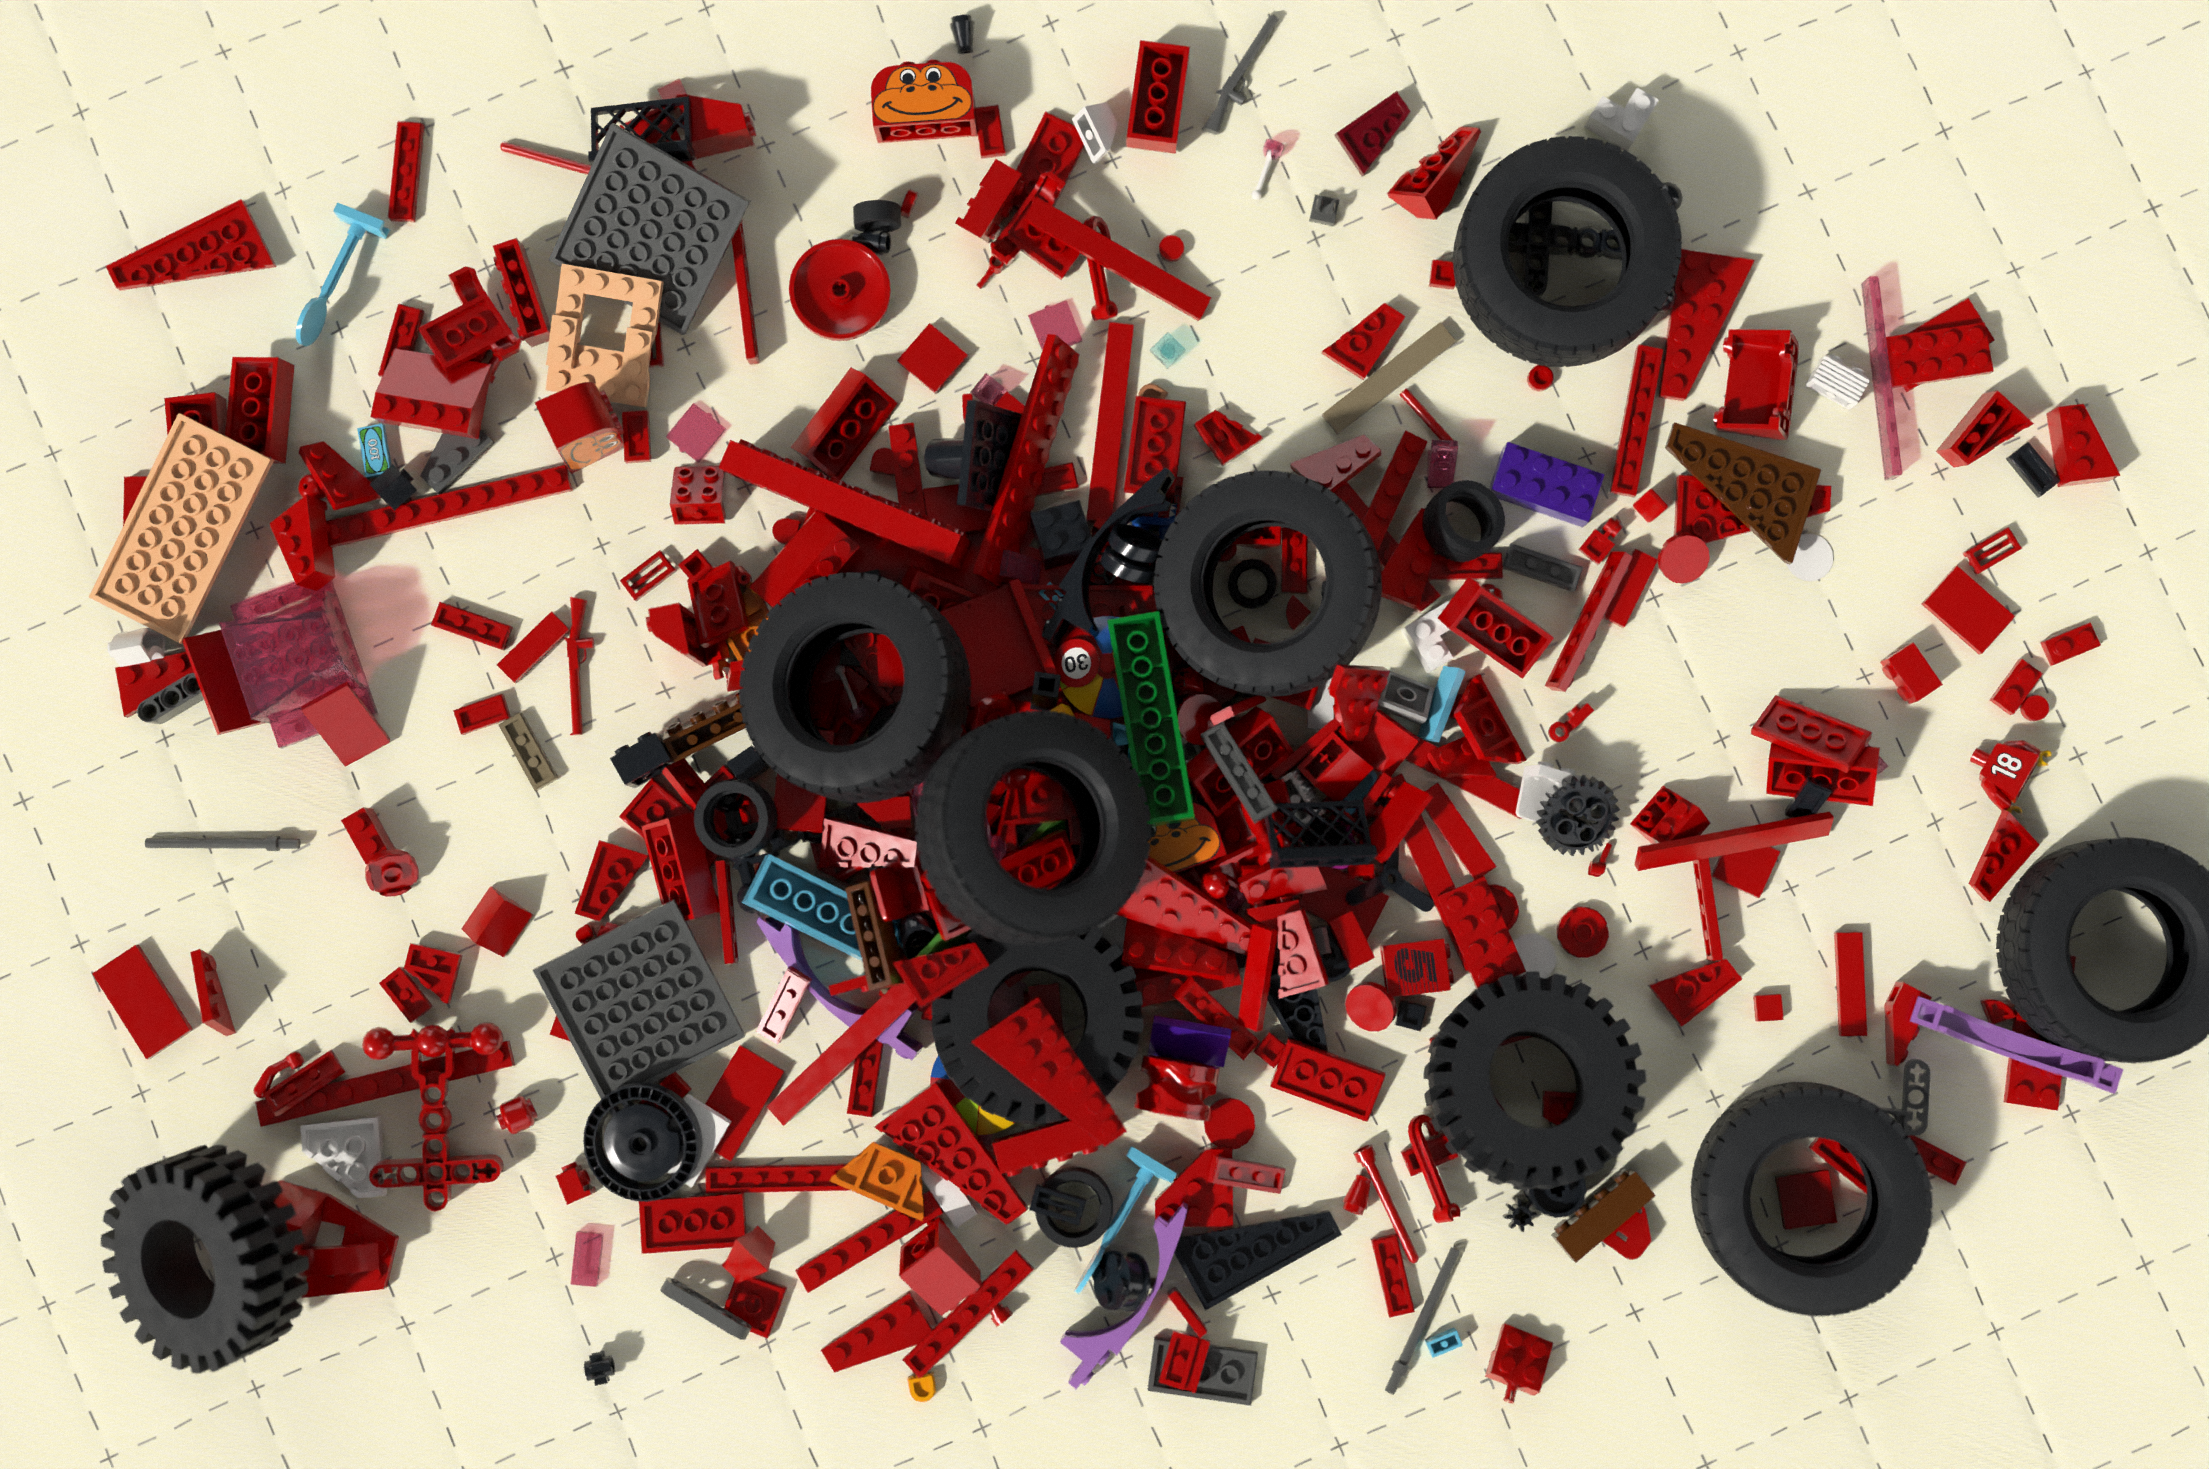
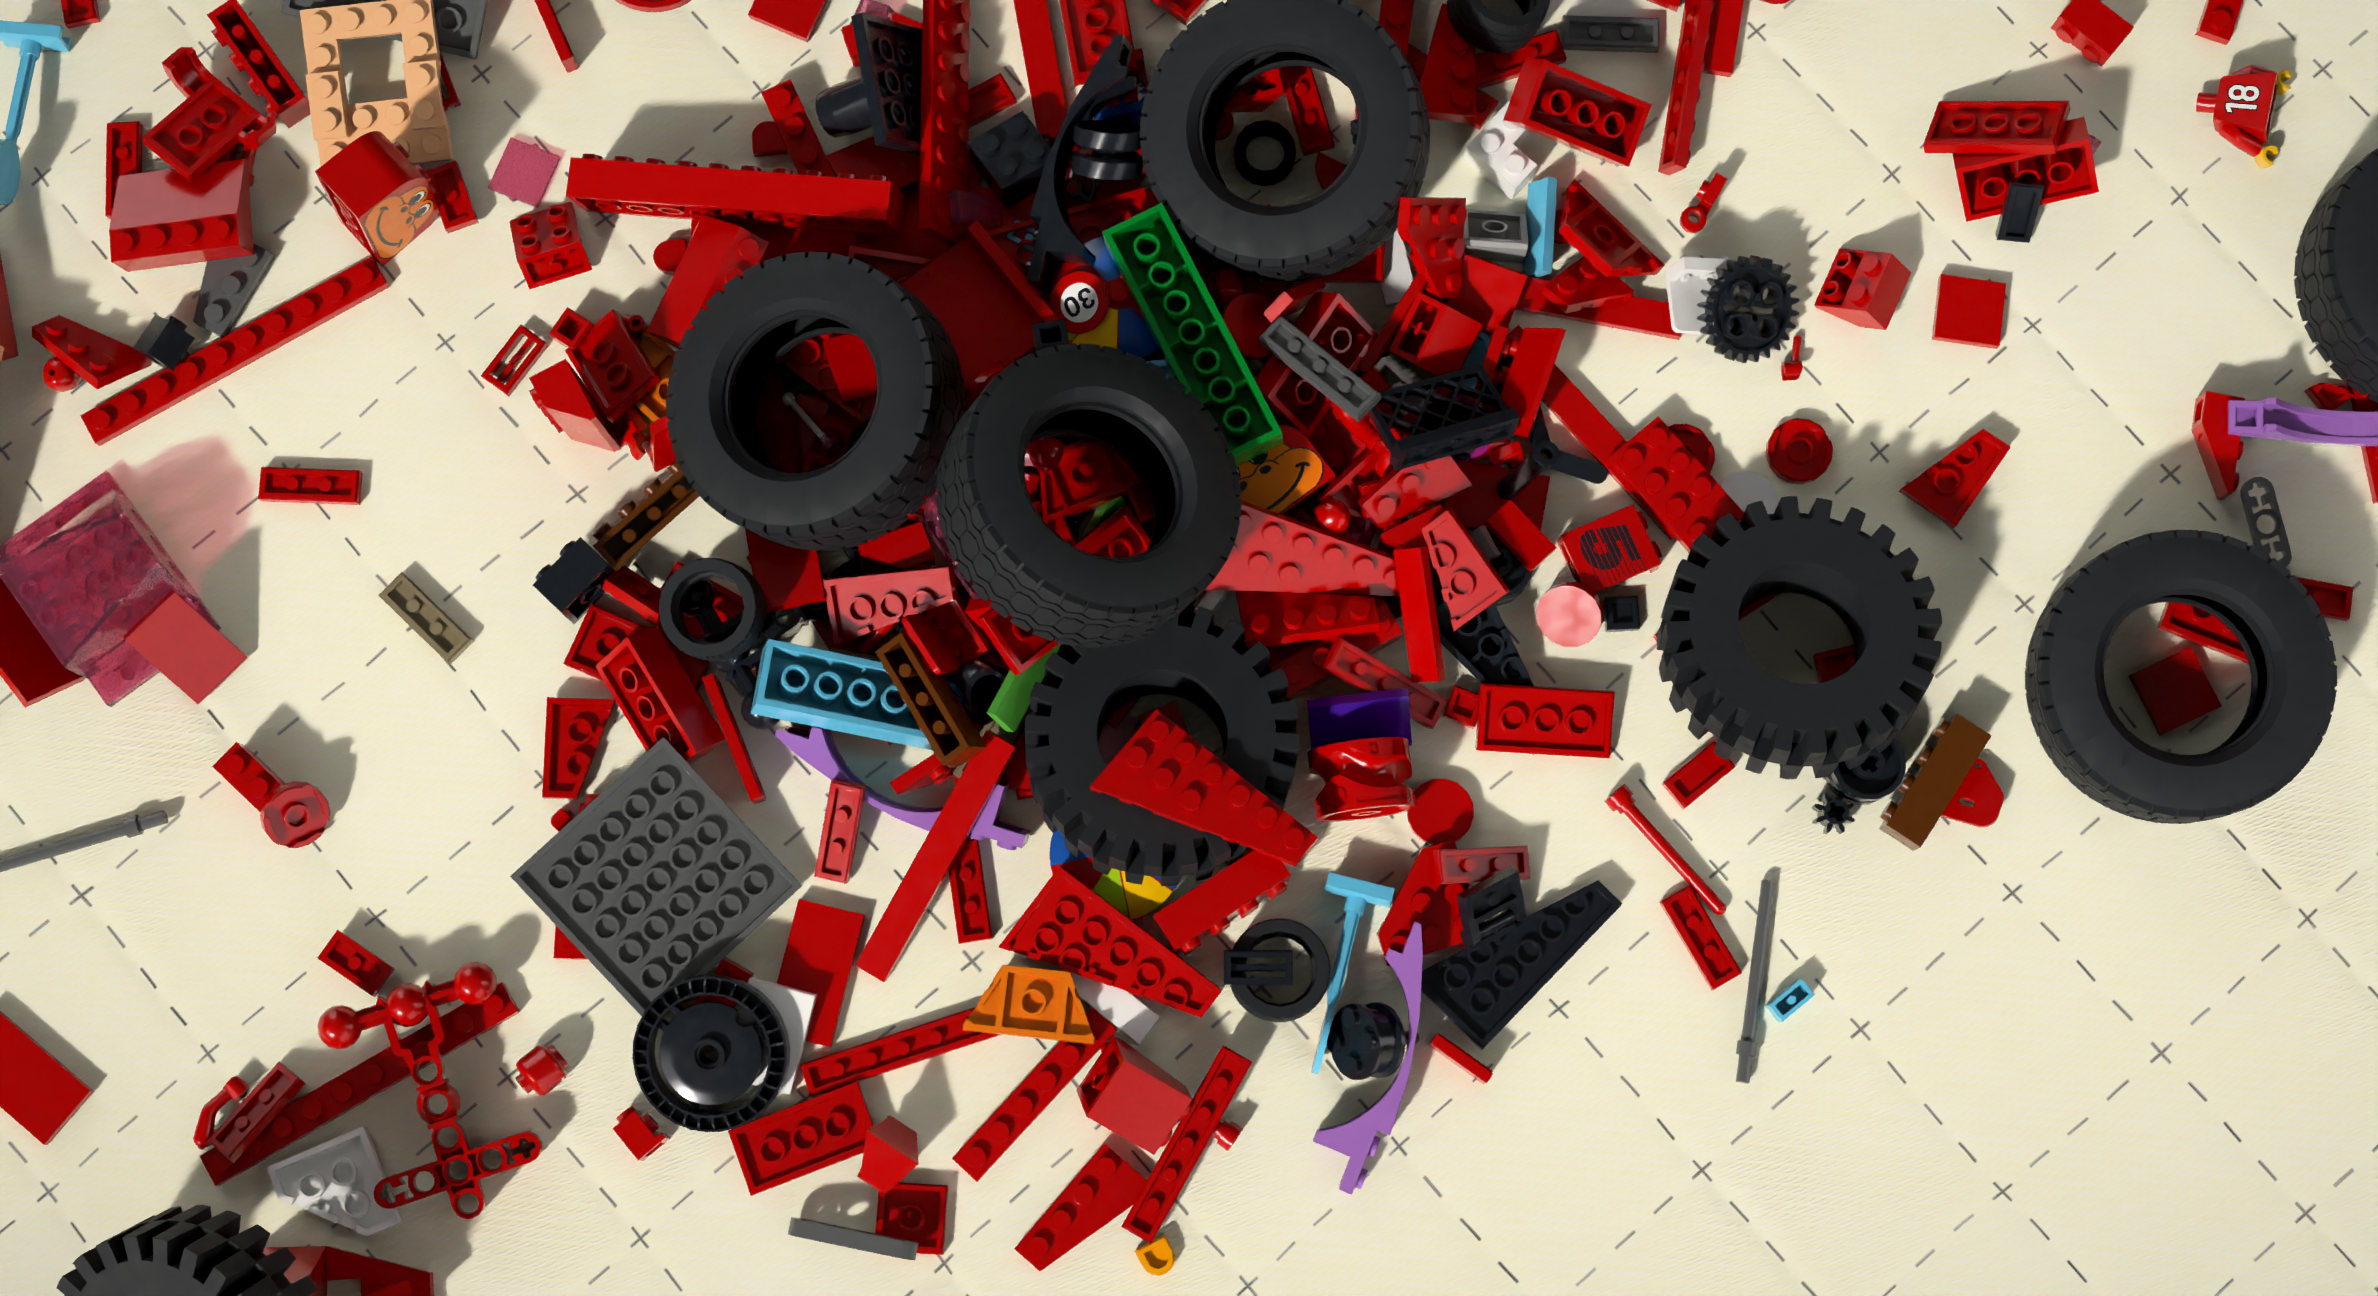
camera: 20 degrees left, 5 degrees down
red wing [190,949,236,1037] -> none
red wedge [269,495,336,591] -> none
medium azure tile [357,423,392,479] -> none
red wing [404,943,463,1004] -> none
red tile [453,694,511,735] -> none
red slope [461,886,534,957] -> none
red tile [497,611,571,683] -> none
red piece [564,597,594,735] -> none
clear pink tile [570,1231,604,1287] -> none
black brick [727,745,770,781] -> none
red slope [790,367,898,480] -> none
red wing [893,942,989,1009] -> none
dark grey tile [1147,1337,1258,1406] -> none
red plate [1159,1329,1210,1393] -> none
red cone [1342,1175,1371,1216] -> none
red piece [1408,1114,1461,1223] -> none
red tile [1424,782,1497,880] -> none
red plate [1485,1323,1553,1404] -> none
red tile [1634,811,1834,871] -> none
red tile [1693,858,1723,961] -> none
red tile [1753,994,1784,1022] -> none
red tile [1834,932,1867,1036] -> none
red wing [1968,810,2040,902] -> none
red tile [2020,695,2049,721] -> none
none -> black plate [1457,867,1526,949]

